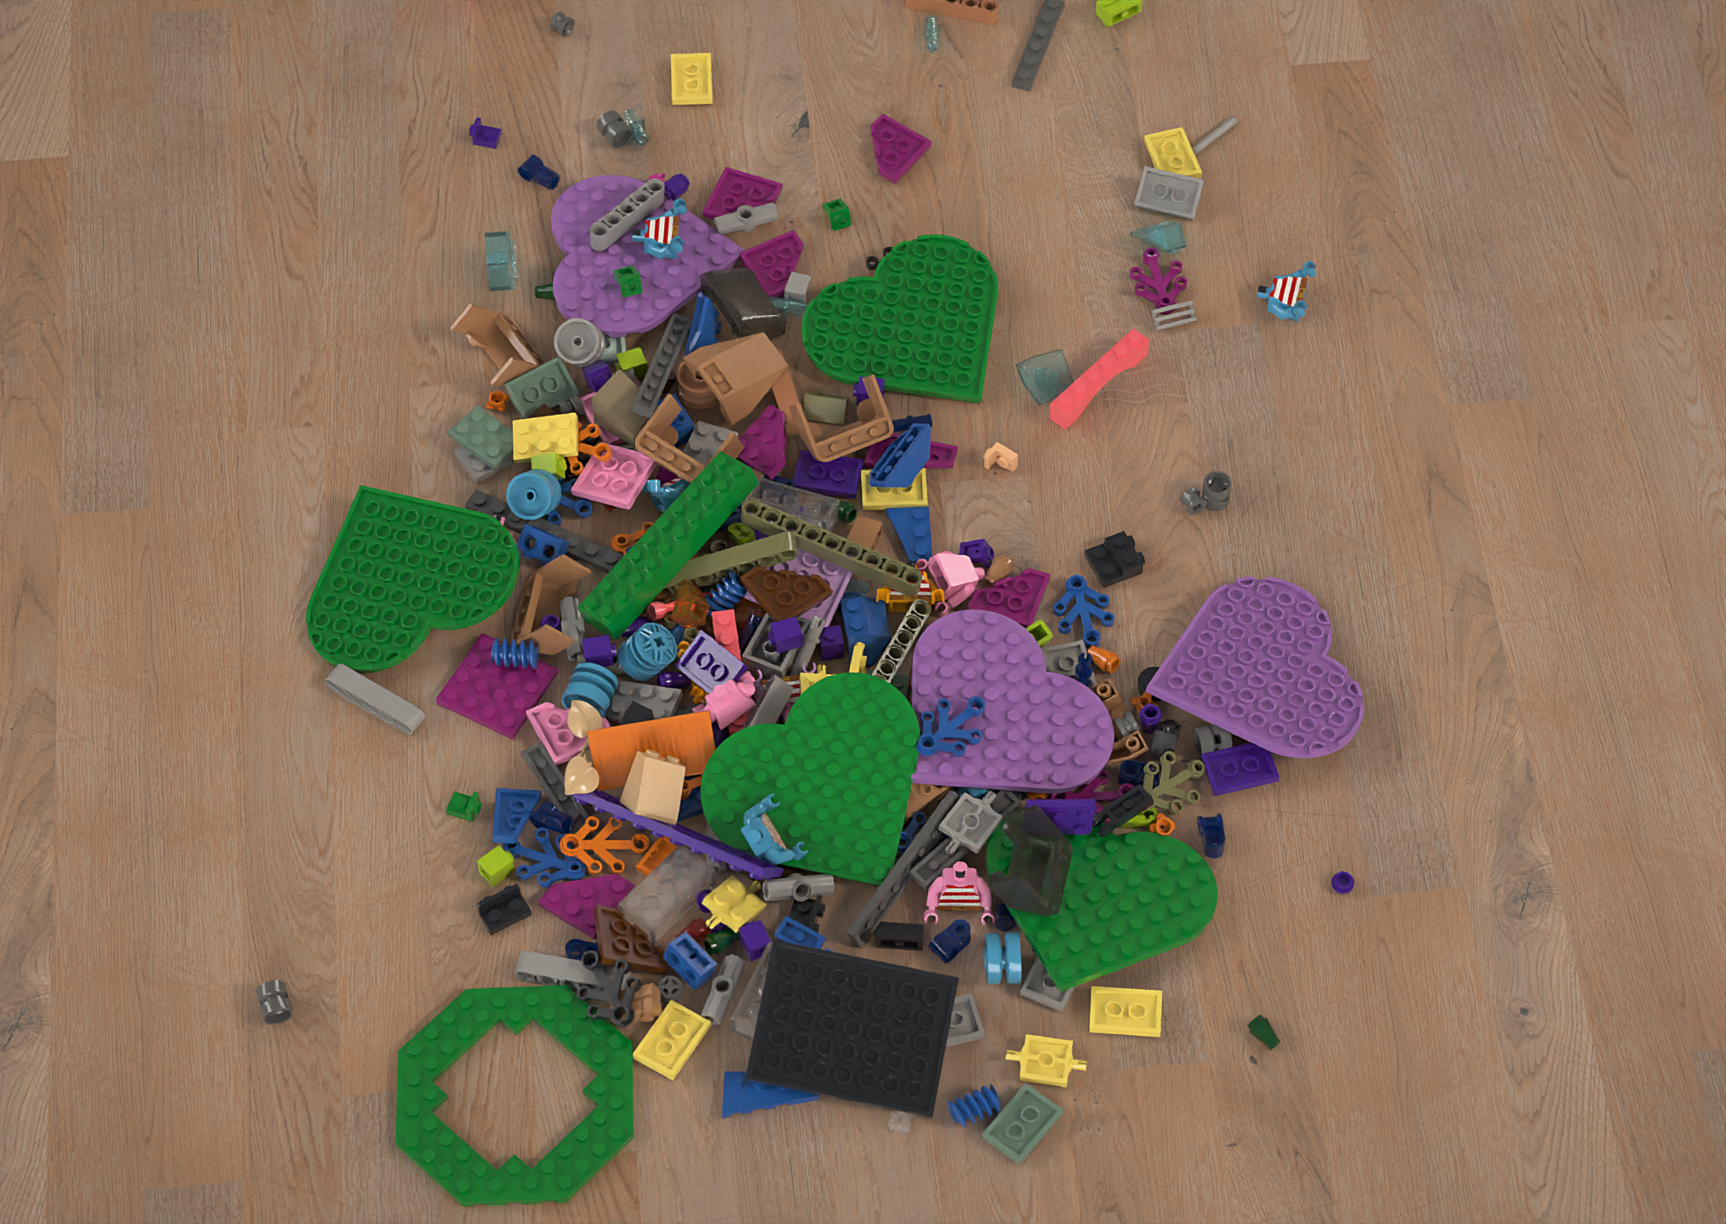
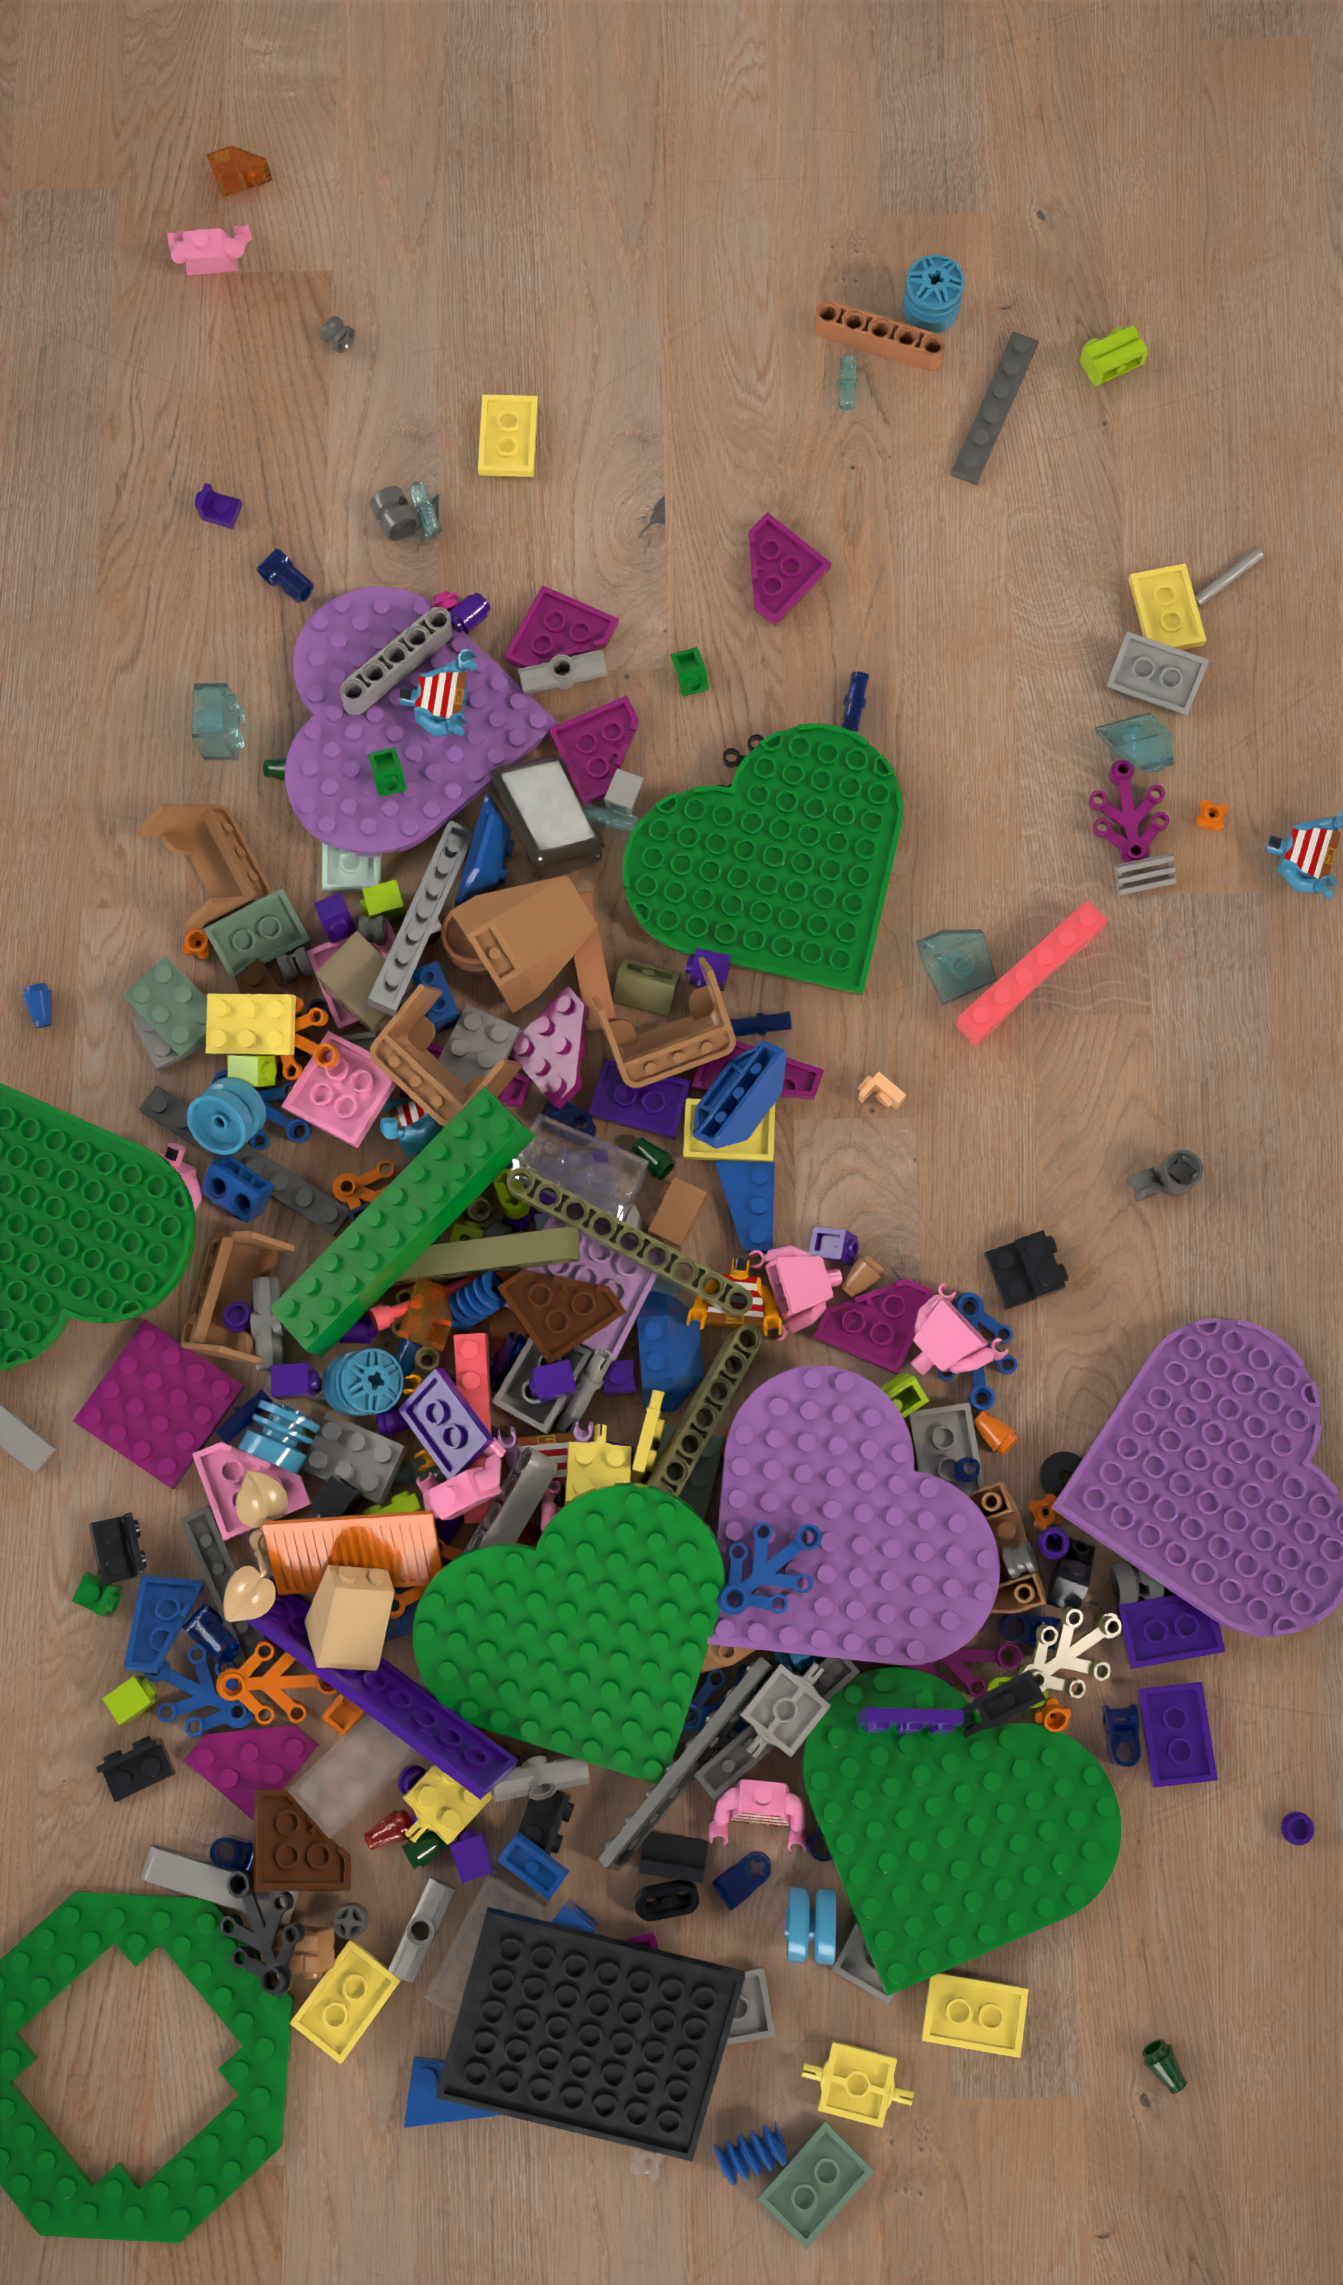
camera: 10 degrees right, 20 degrees up
blue piece [491,638,539,669] -> none
light grey wheel [554,318,605,368] -> none
blue brick [663,932,717,990] -> none
dark azure torso [741,794,808,865] -> none
clear smoke windscreen [989,805,1072,917] -> none
none -> blue cone [22,983,53,1028]
none -> black bracket [89,1512,147,1586]
none -> clear blue pin [214,1389,273,1445]
none -> black plate [635,1880,699,1921]
none -> clear blue pin [841,671,869,732]
none -> bright pink torso [911,1283,1009,1375]
none -> dark purple plate [1137,1682,1218,1788]
none -> orange plate [1195,800,1228,831]

